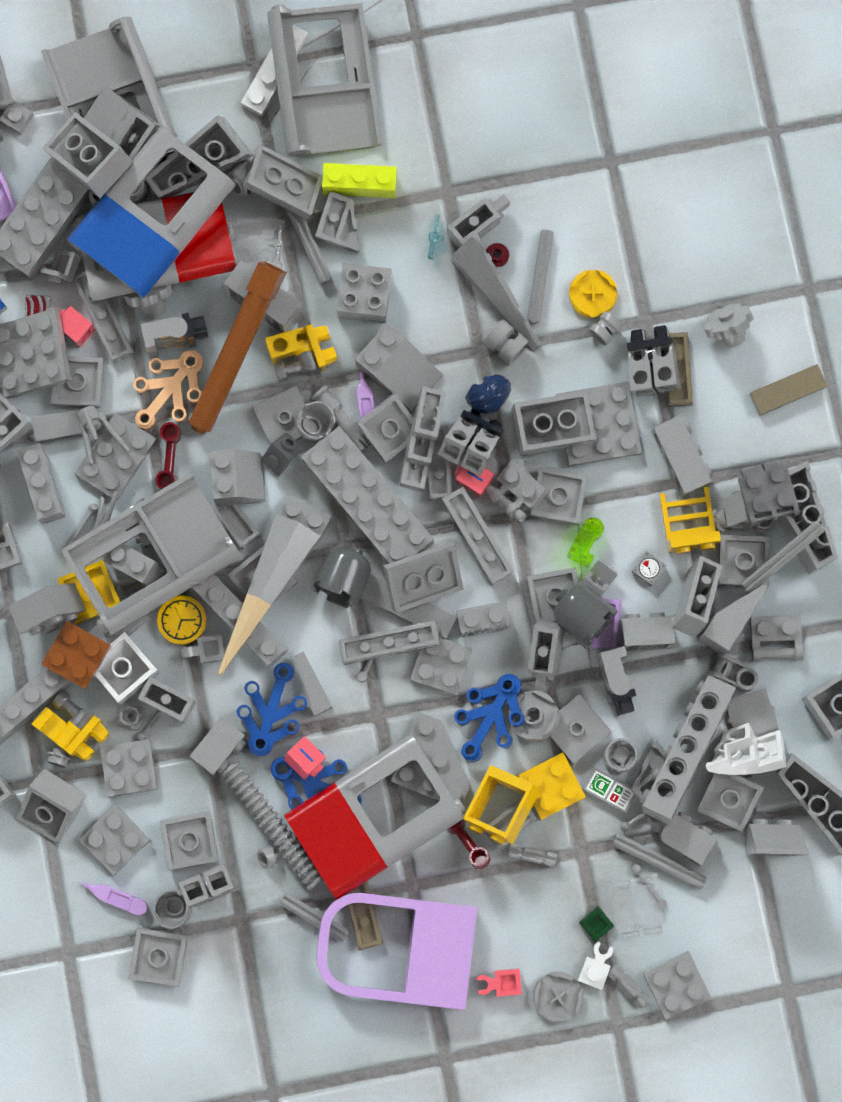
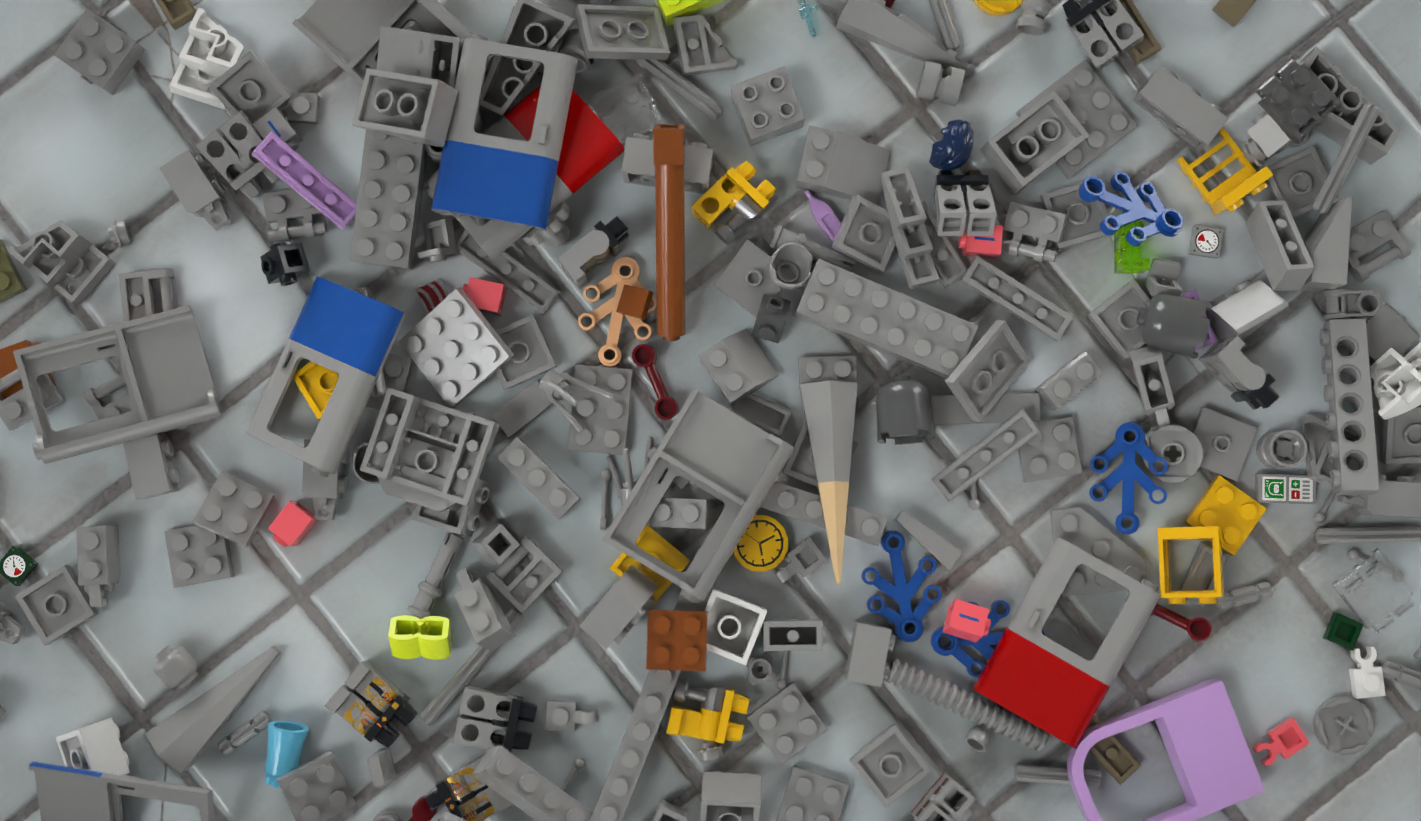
camera: 30 degrees left, 5 degrees up
none -> dark orange tile [616,284,653,320]
none -> blue plant [1079,171,1183,247]

